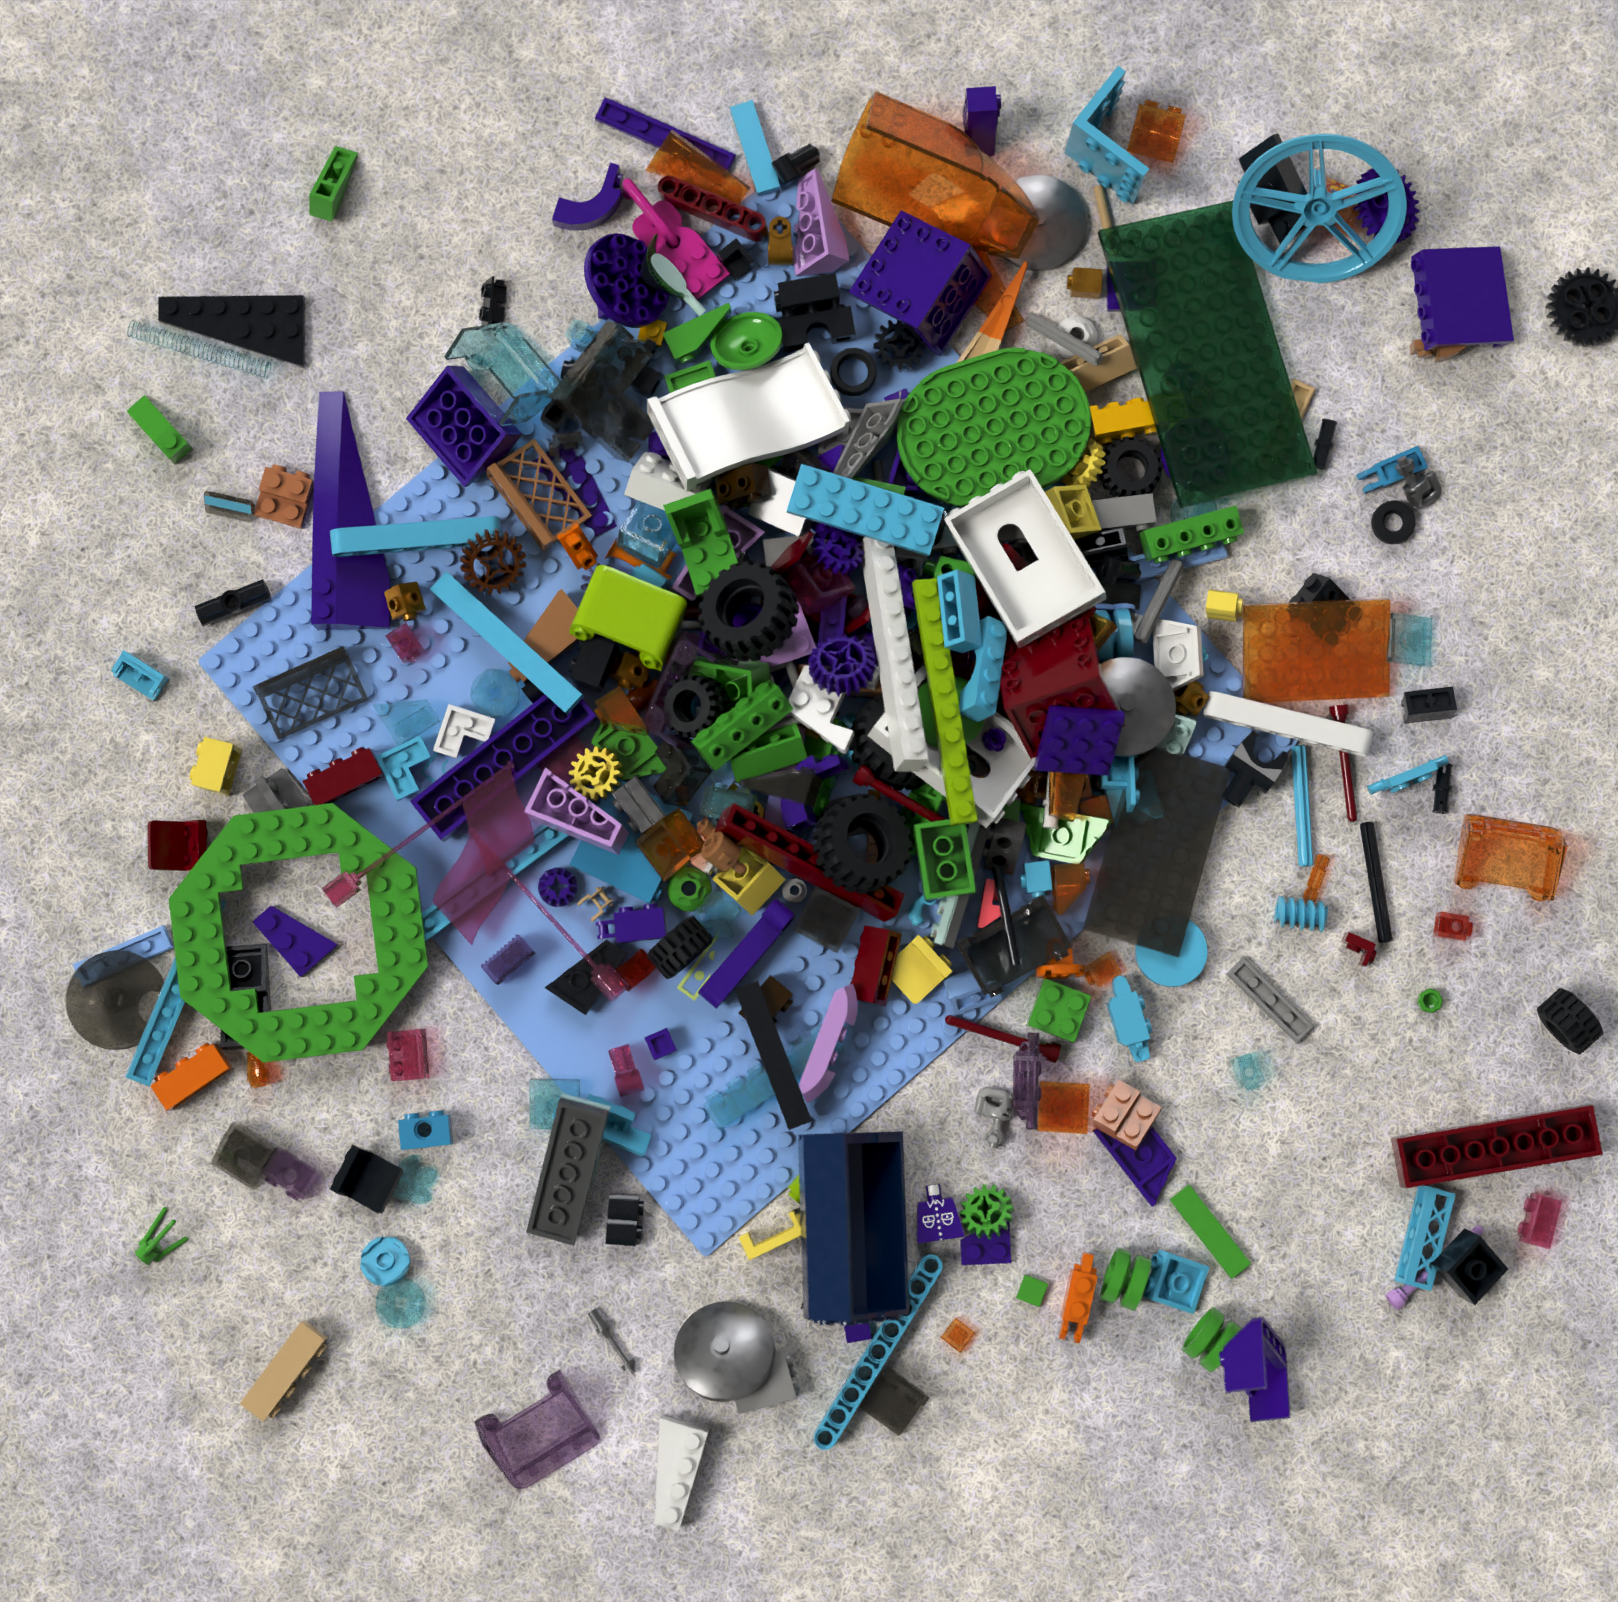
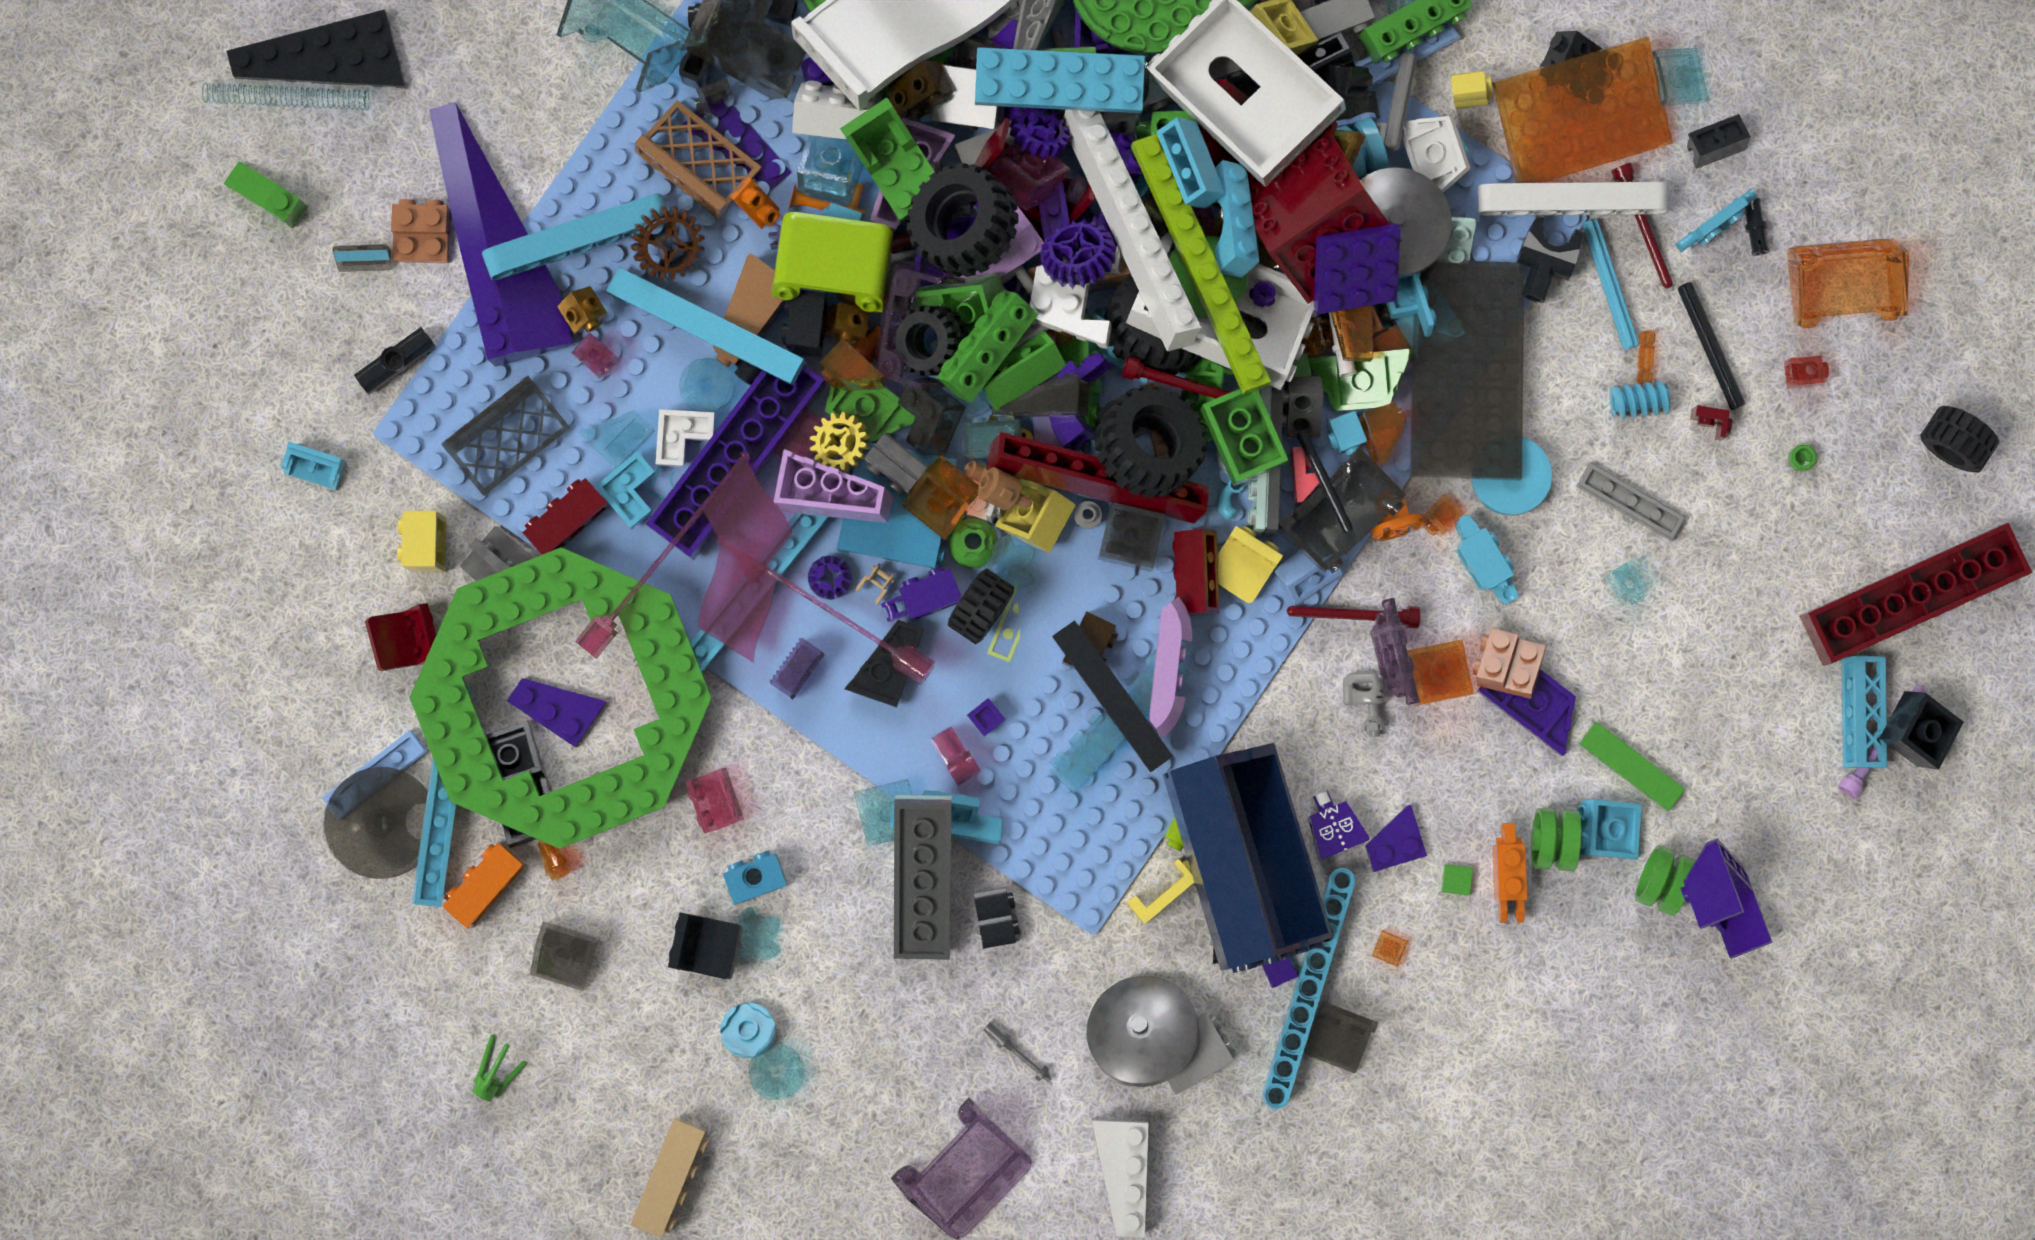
camera: 15 degrees left, 0 degrees up
clear purple brick [261,1147,323,1201] -> none
dark purple slope [406,365,523,487] -> none
clear red bracket [613,949,656,992] -> none
dark purple beam [697,898,795,1009] -> none
bright green gear [959,1184,1015,1239] -> none
bright green brick [1026,979,1091,1043] -> none
pearl gold brick [1173,680,1210,717] -> none
clear pink bracket [1517,1193,1562,1249] -> none

